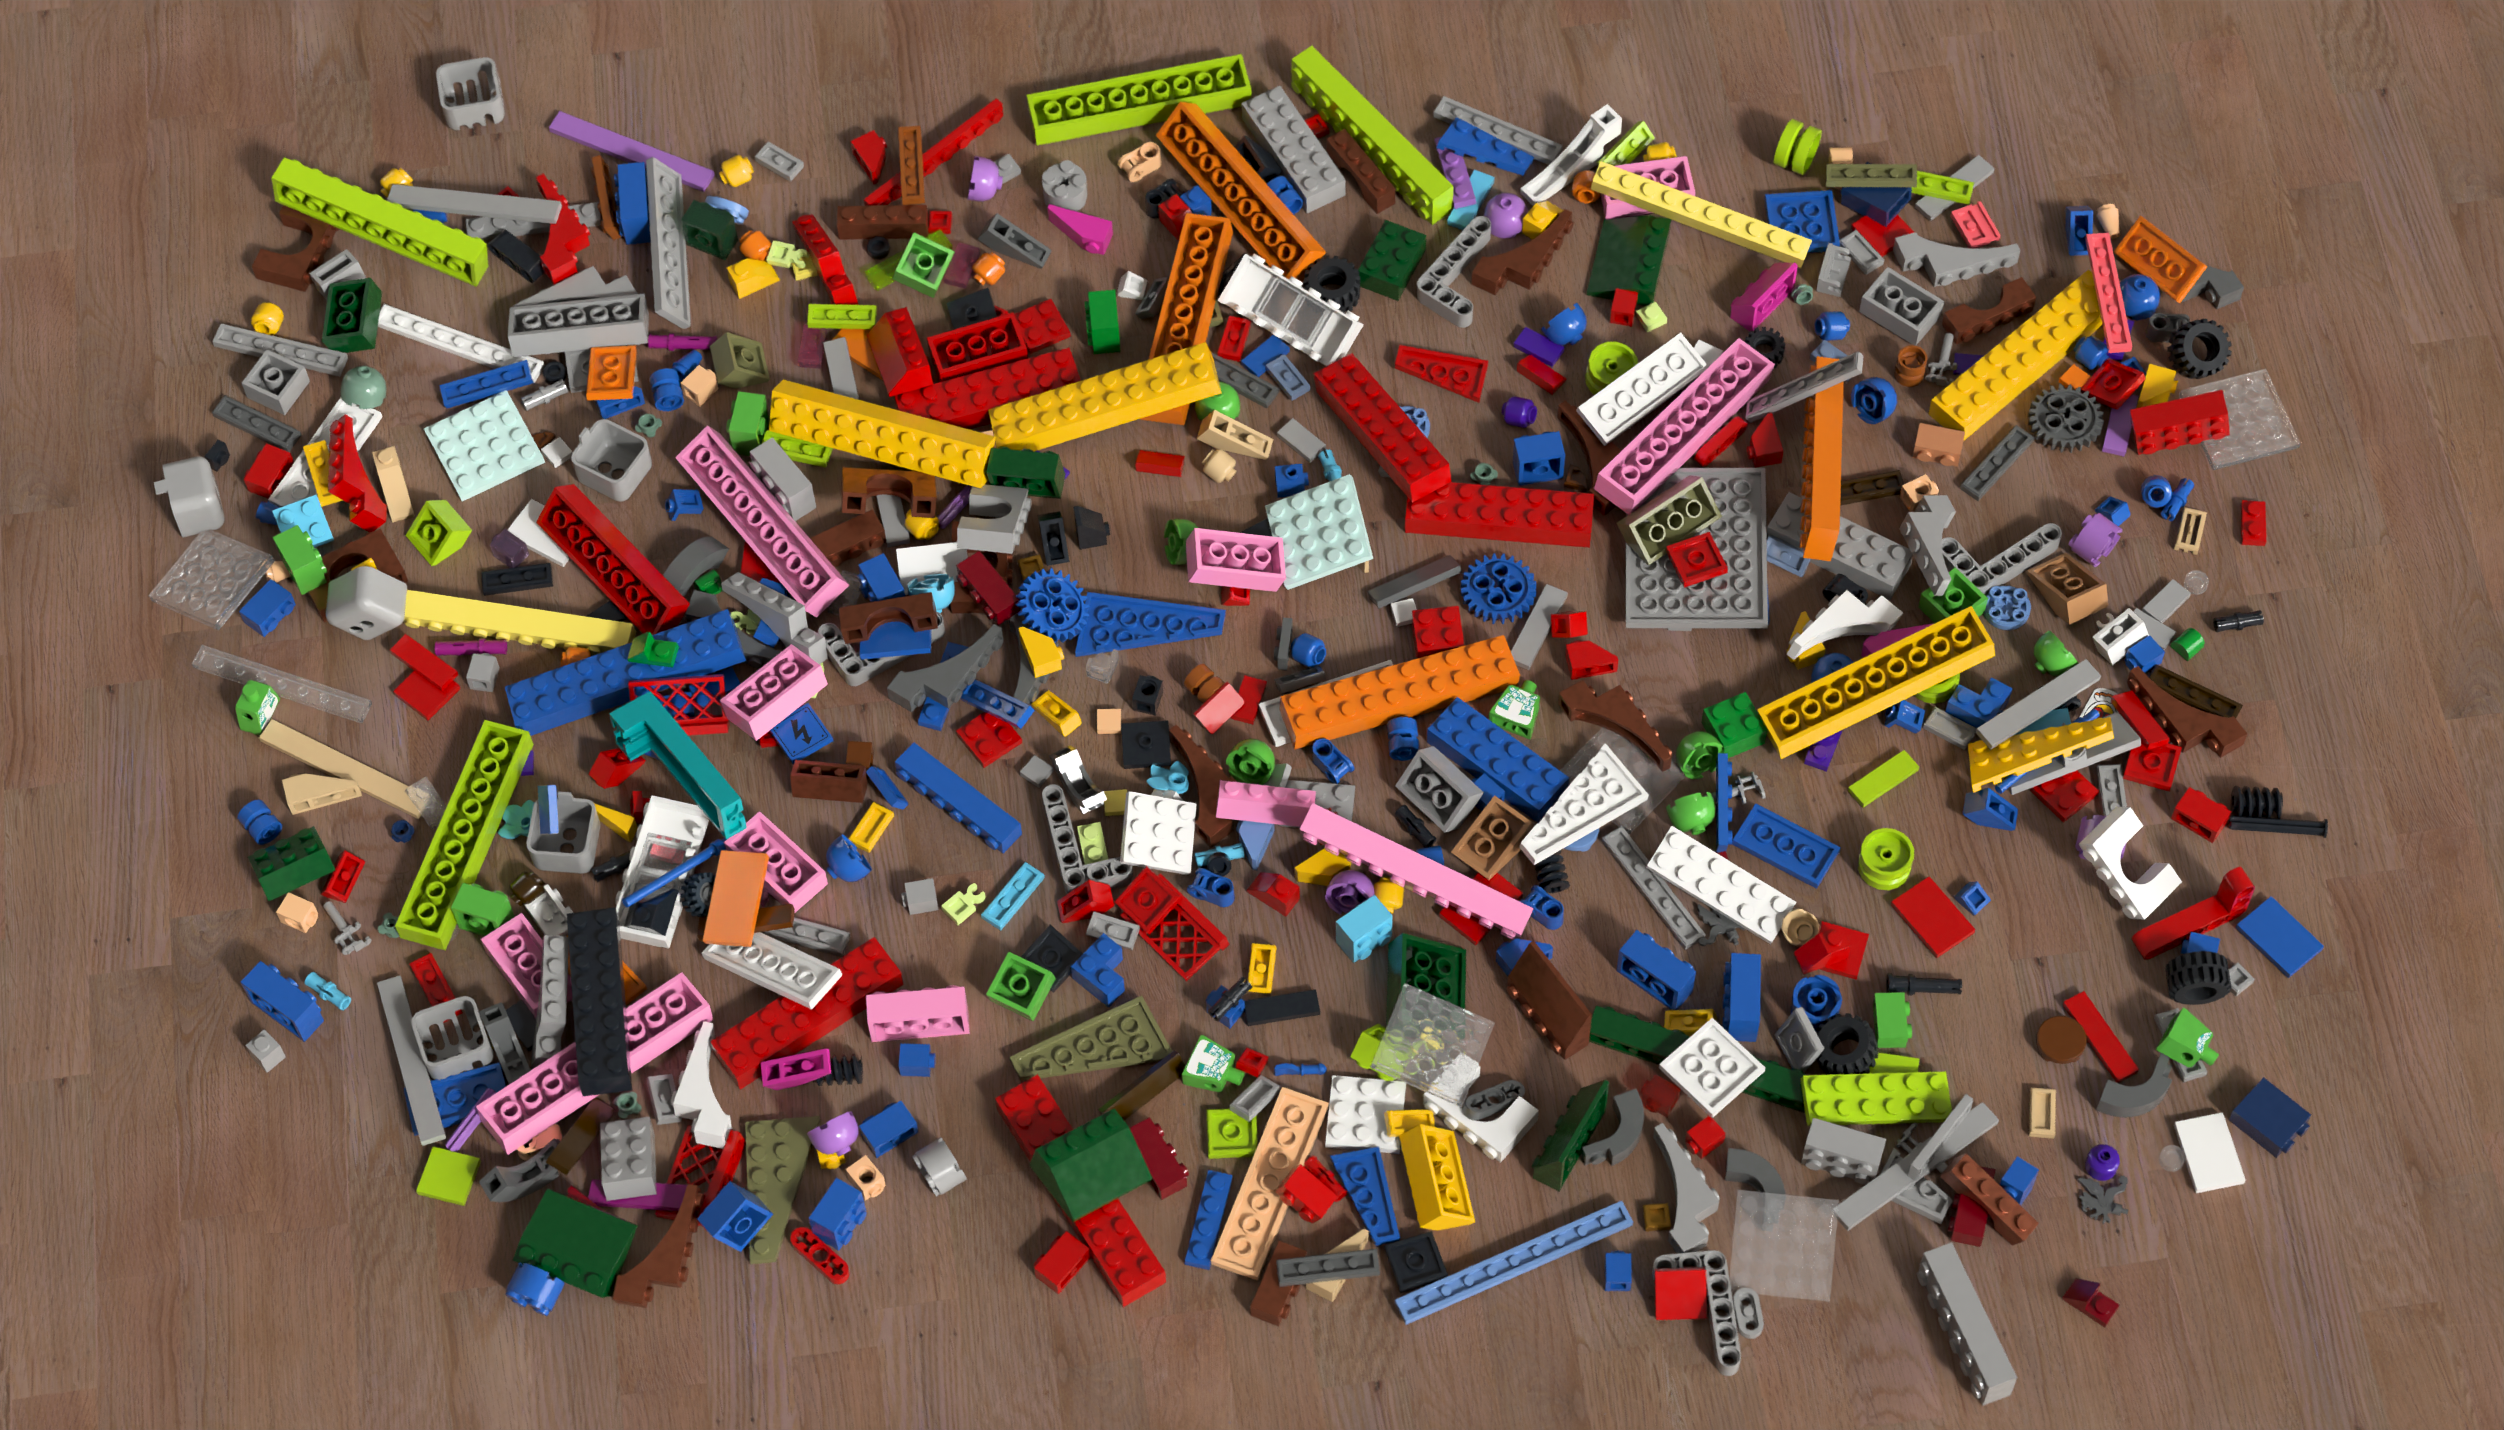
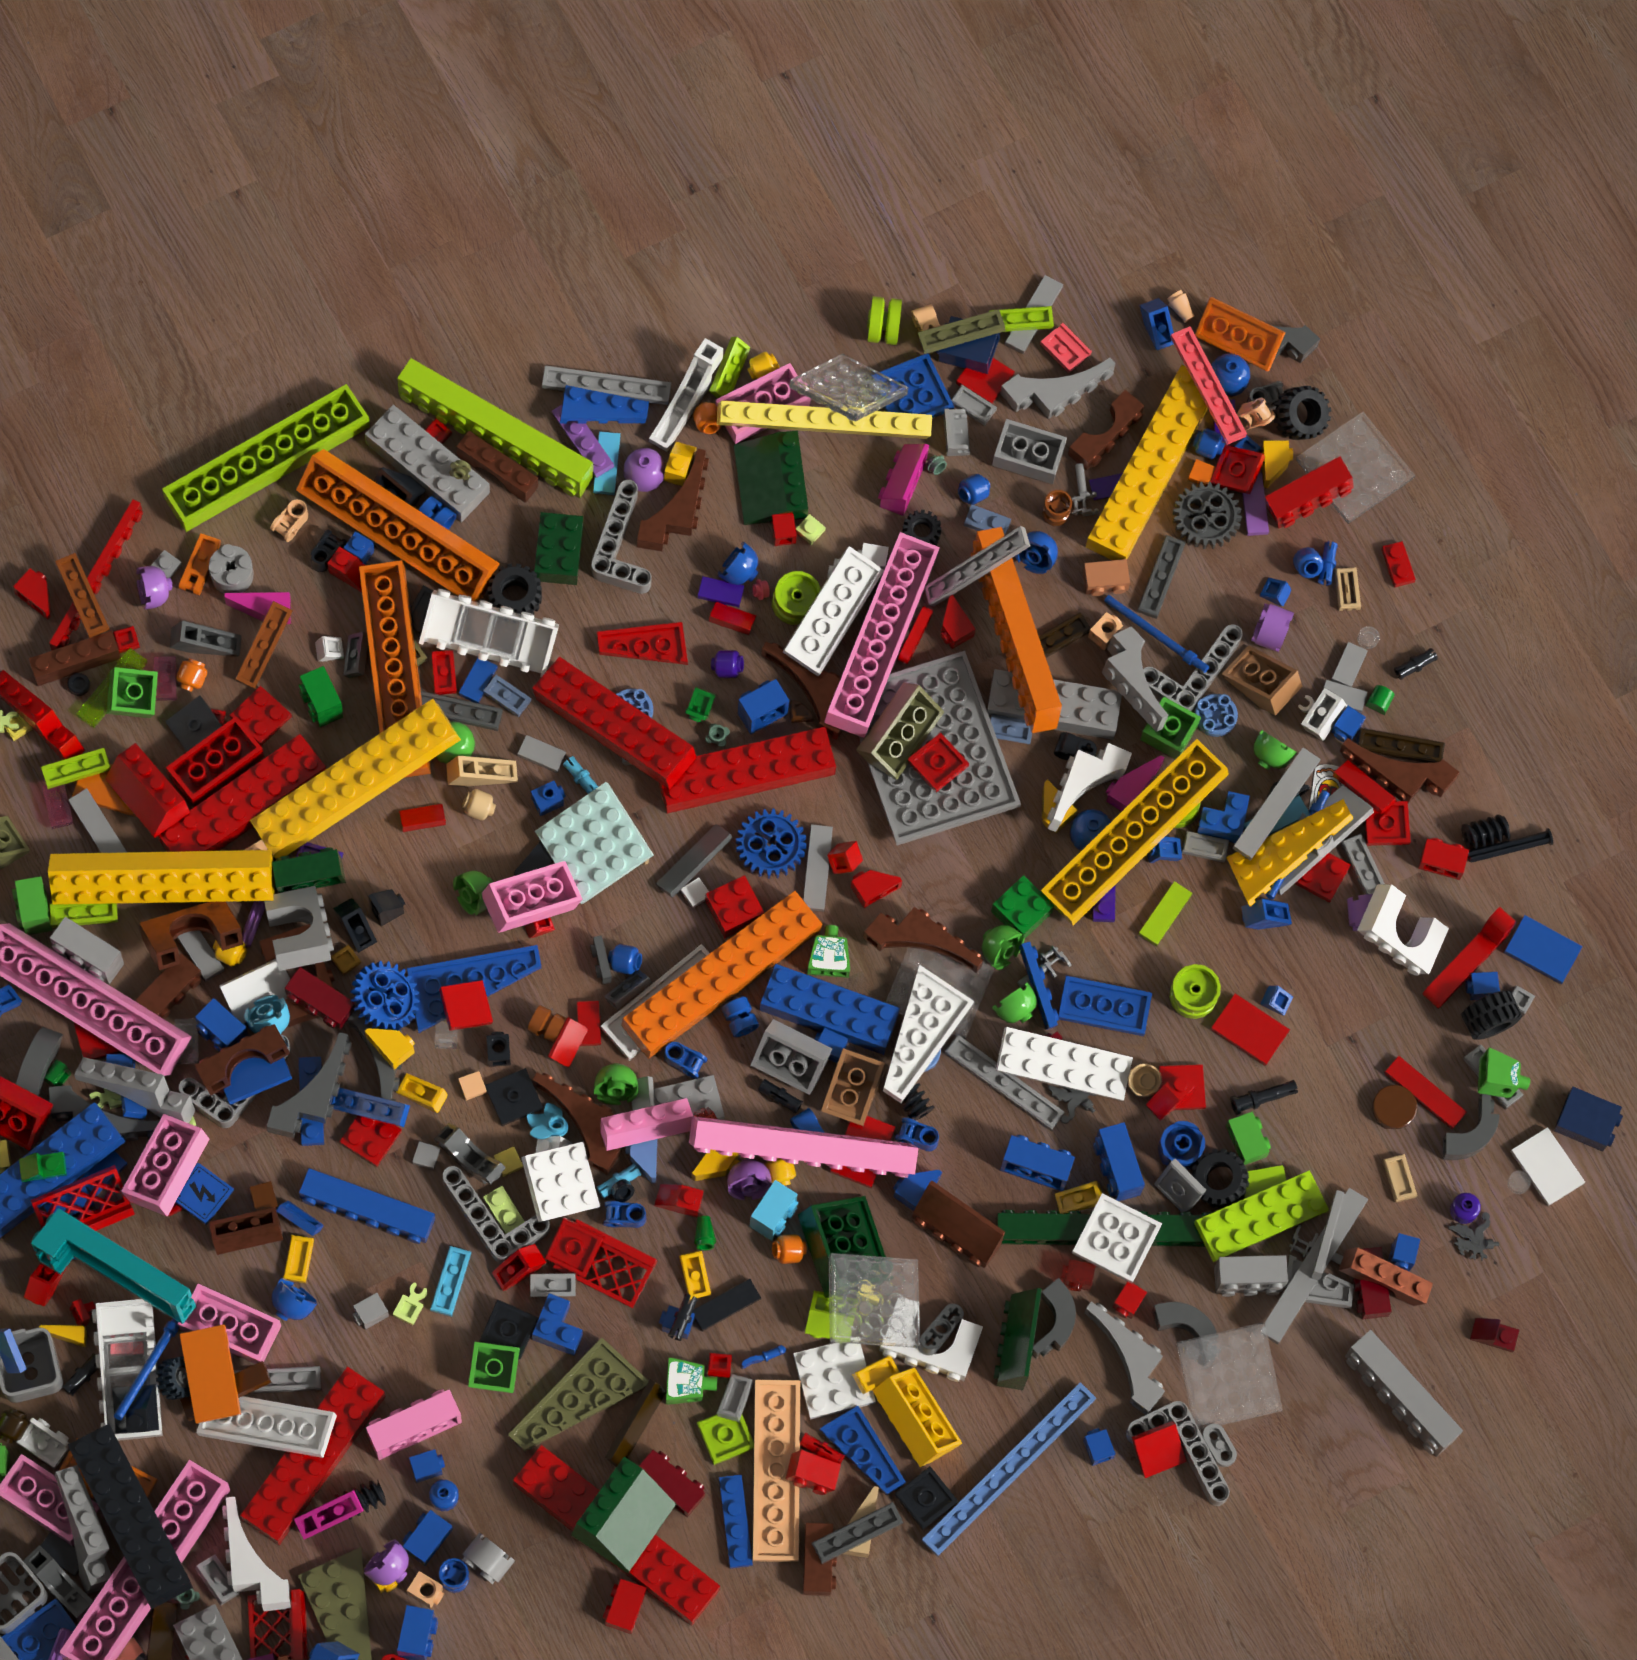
camera: 30 degrees left, 10 degrees up
pearl gold tile [1643,1203,1671,1232] -> none
none -> orange plate [179,533,221,596]
none -> dark orange plate [236,601,293,689]
none -> blue head [429,1480,459,1511]
none -> red tile [439,980,493,1031]
none -> blue wheel [439,1558,469,1593]
none -> olive plate [449,460,471,480]
none -> green bracket [685,687,717,722]
none -> green cone [694,1216,716,1251]
none -> coral plate [752,579,770,600]
none -> orange head [772,1234,807,1264]
none -> clear plate [789,354,909,422]
none -> blue bar [1104,595,1209,673]
none -> light nougat piece [1237,398,1276,431]

